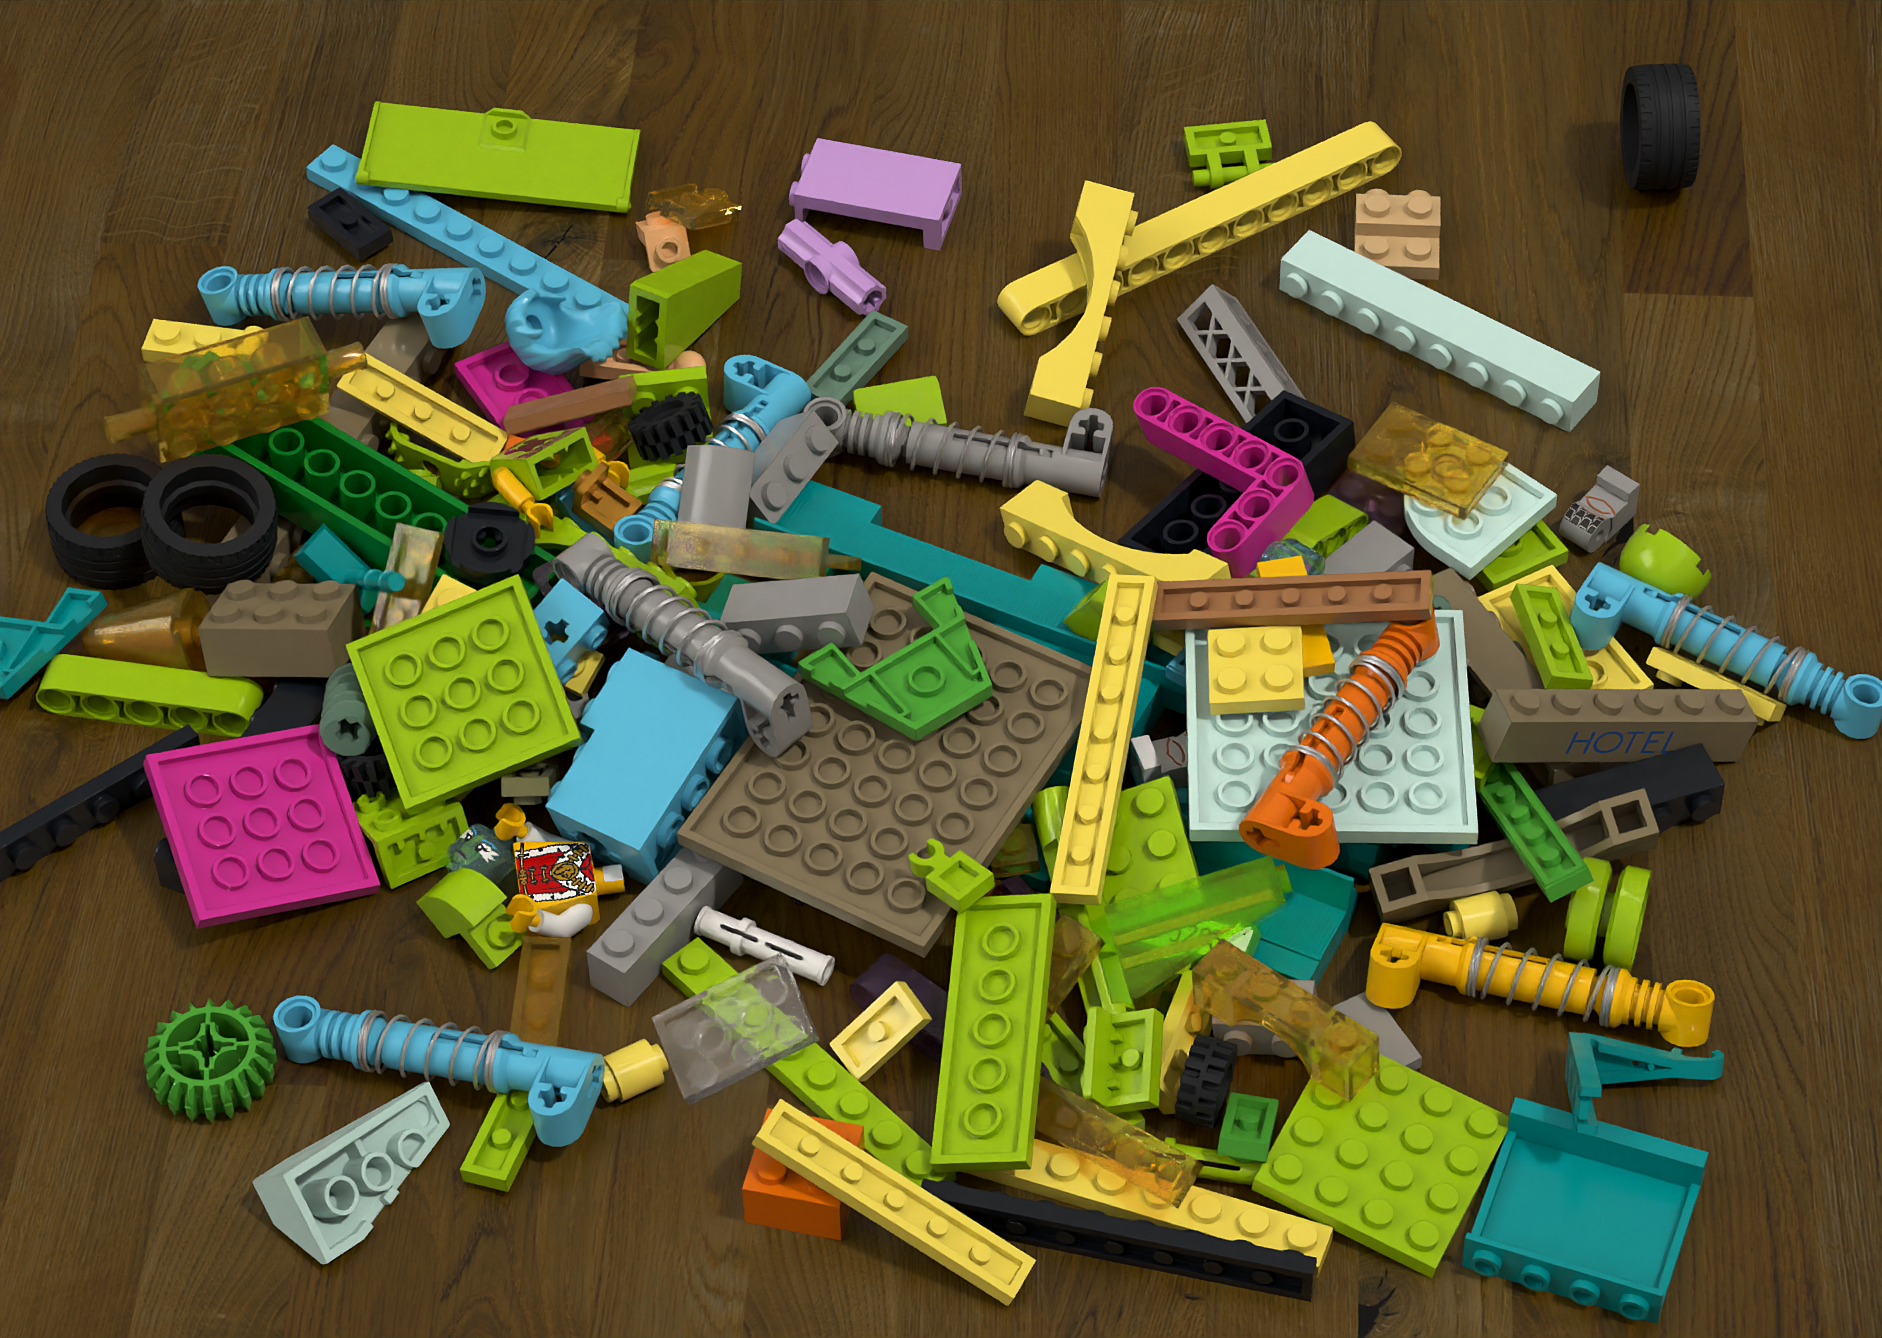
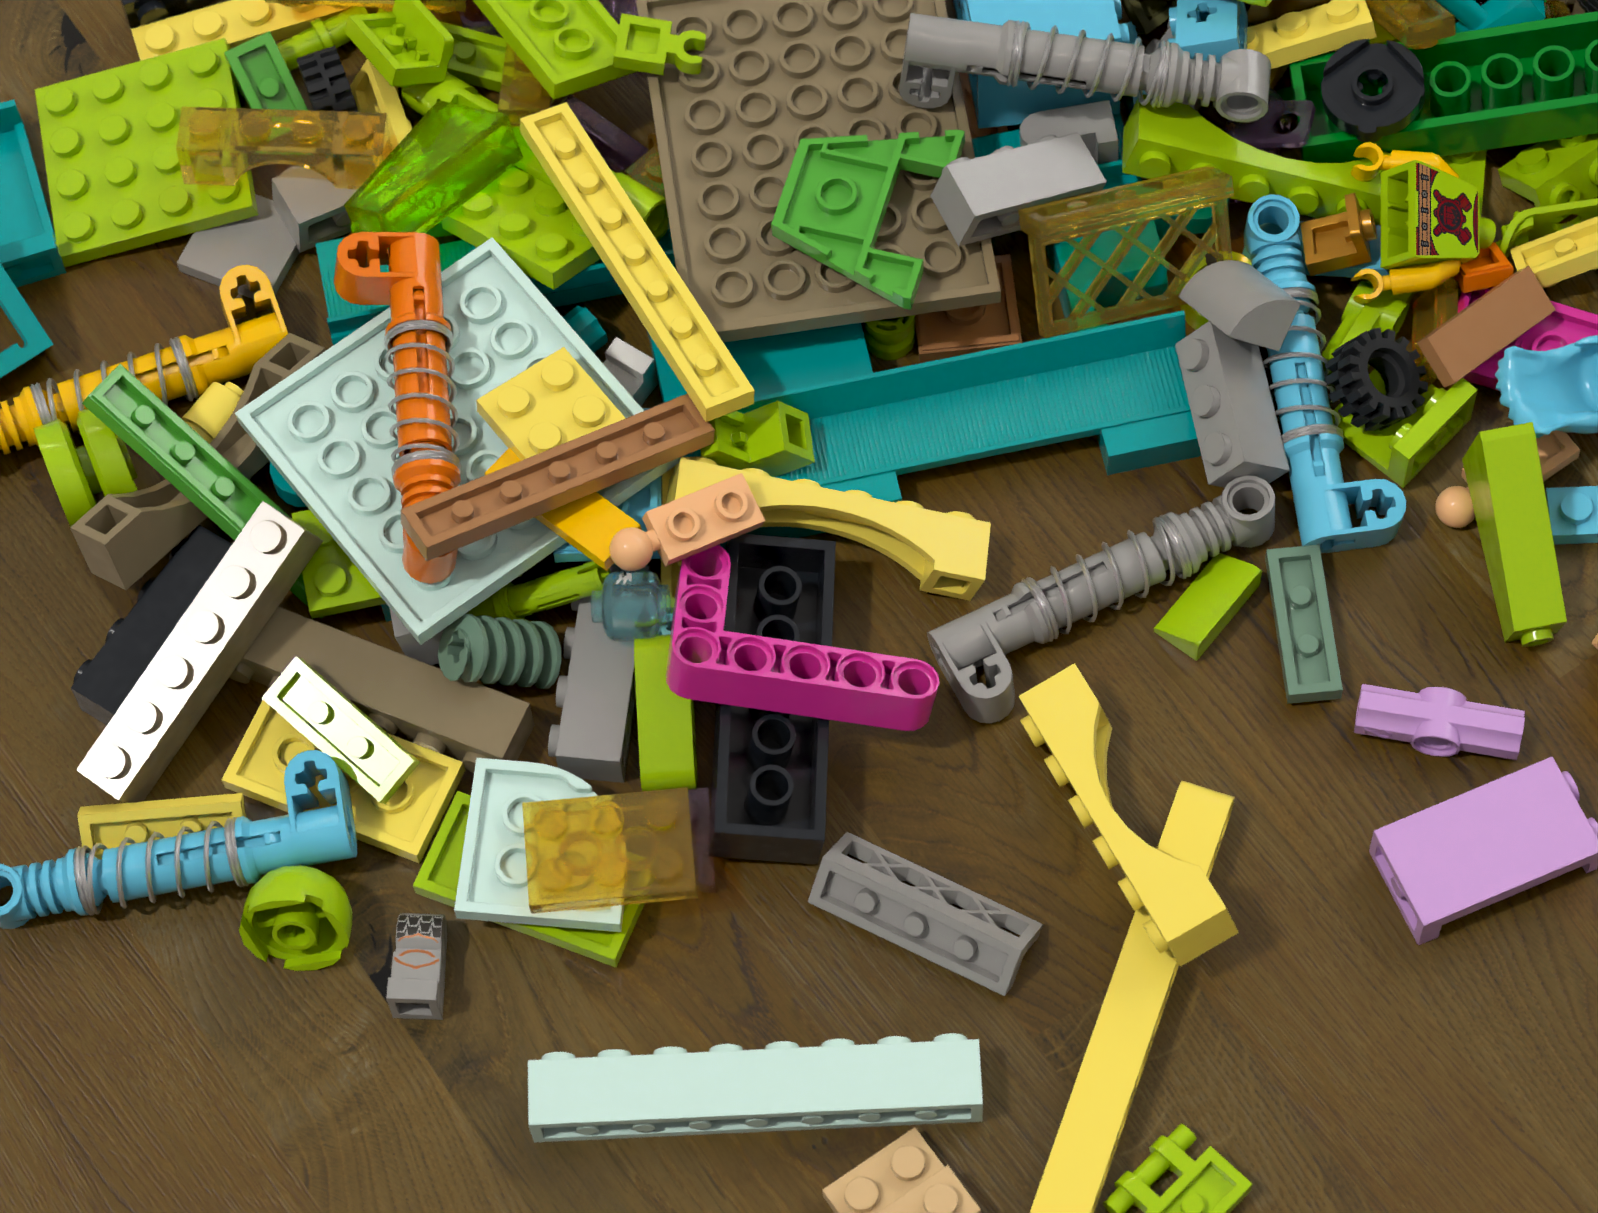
camera: 145 degrees right, 15 degrees up
none -> light nougat plate [609,473,765,571]

